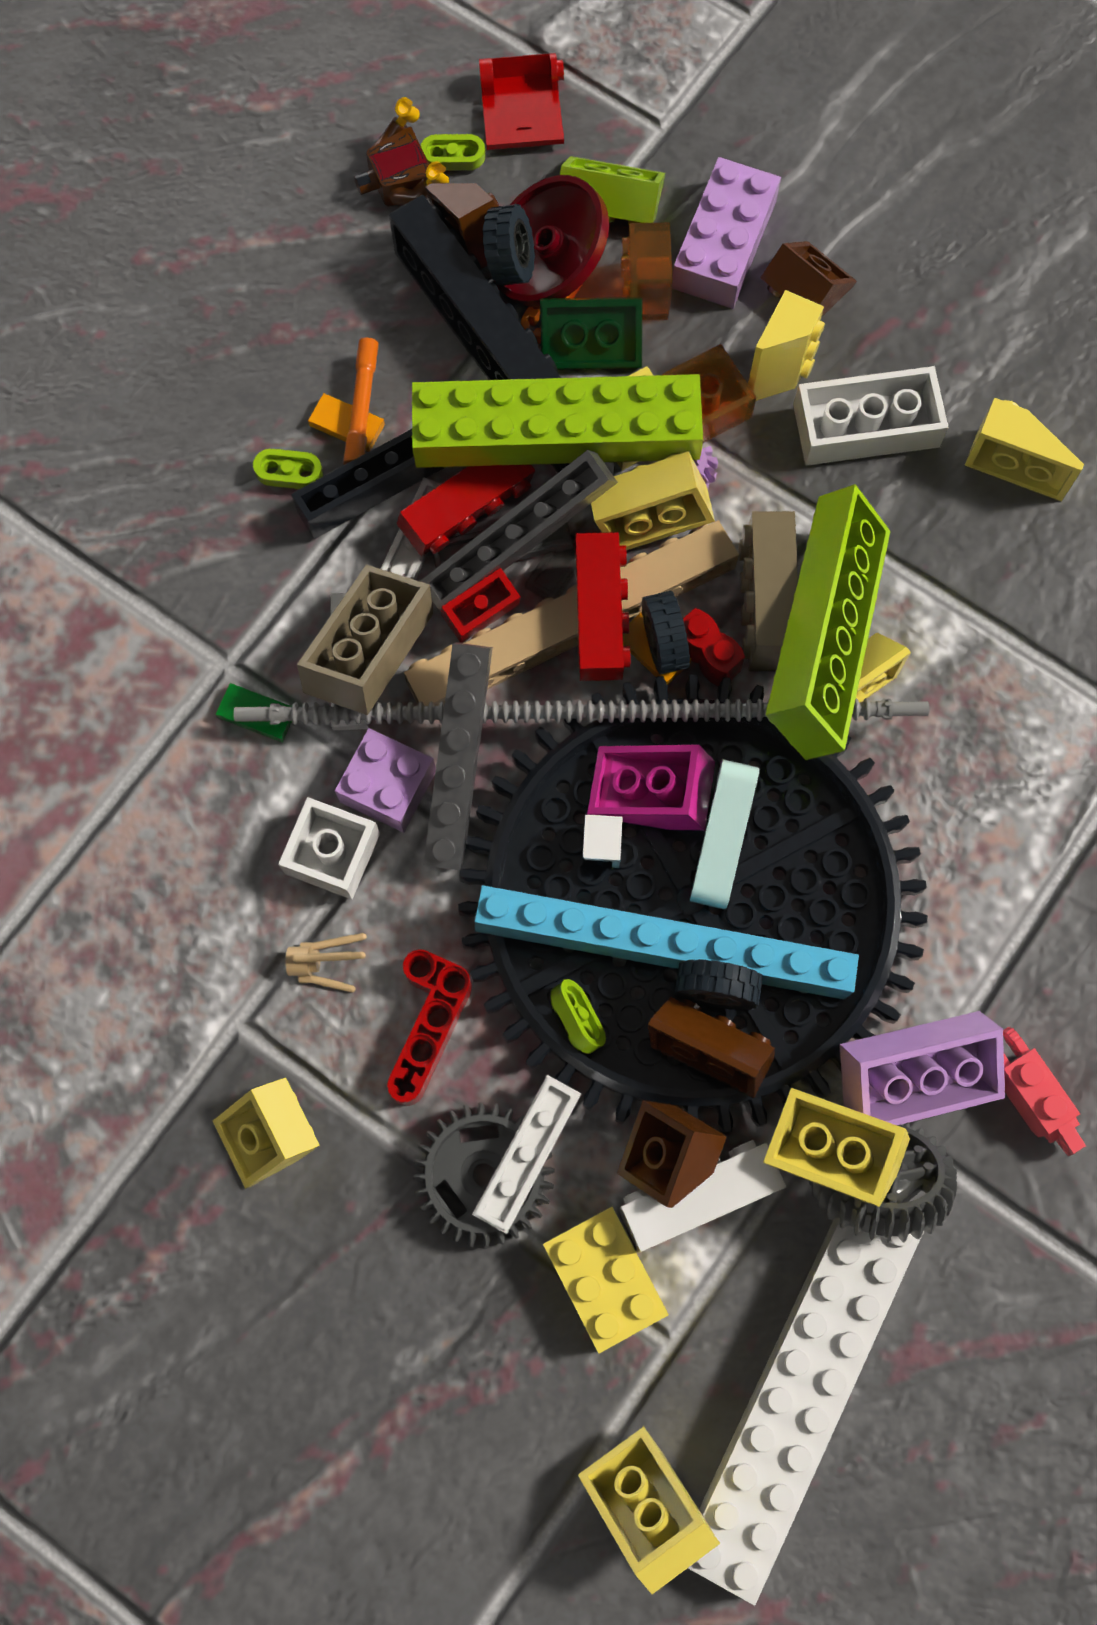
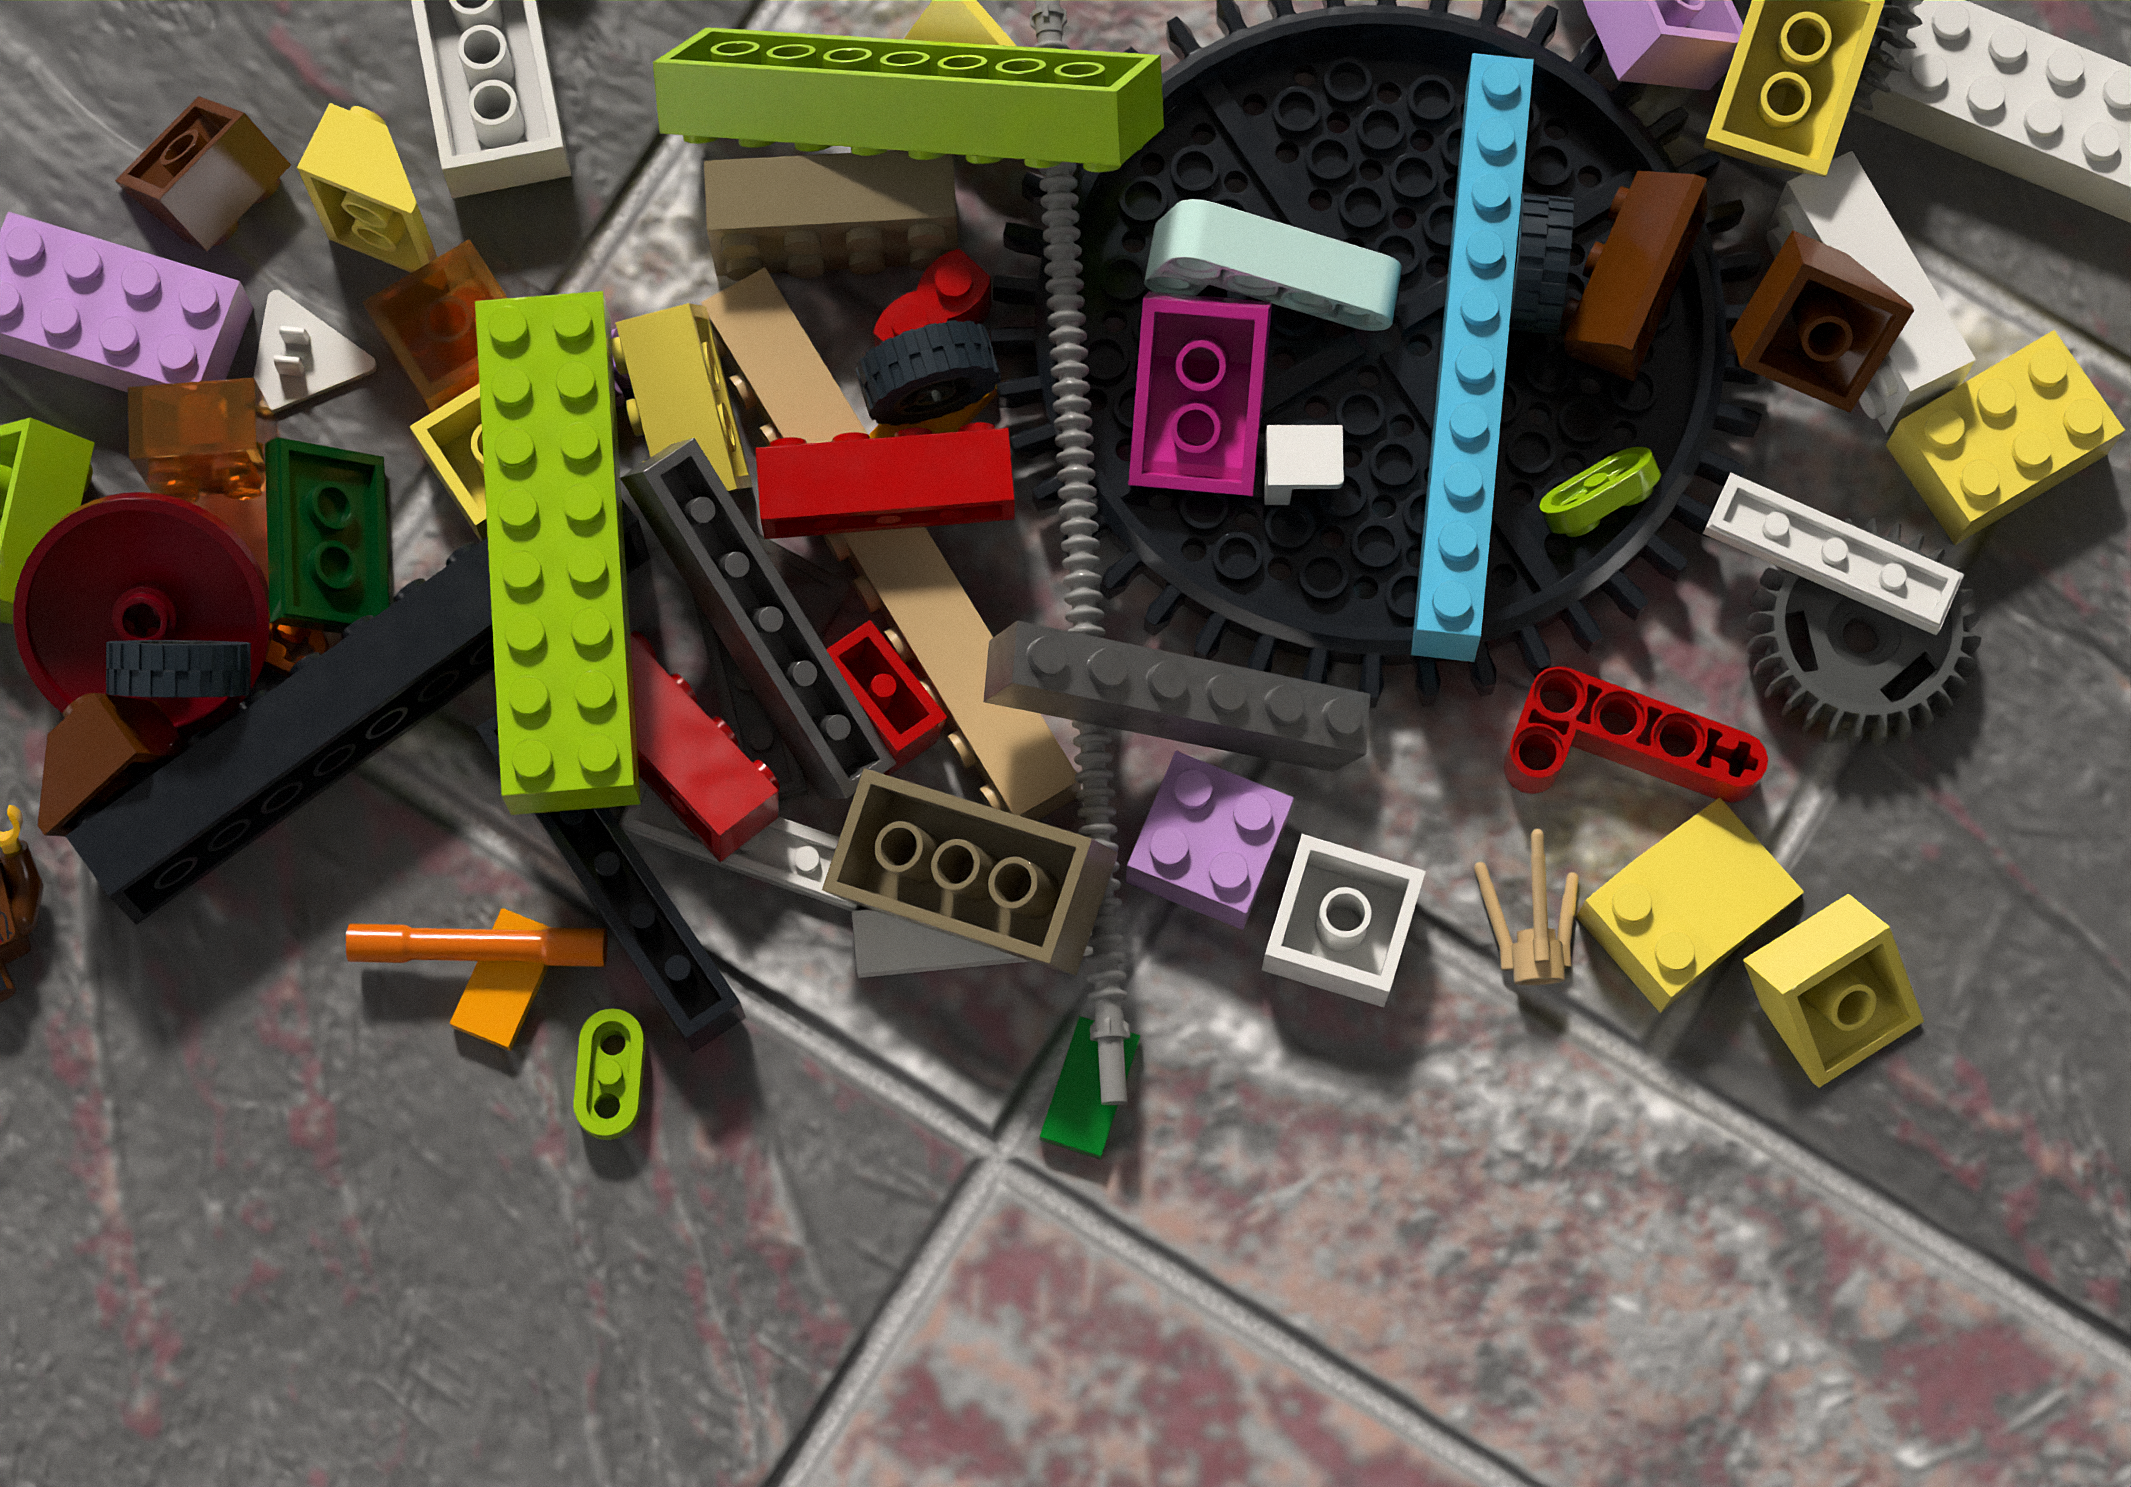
camera: 95 degrees left, 0 degrees up
none -> white piece [248,290,377,419]
none -> light yellow slope [1576,797,1804,1013]

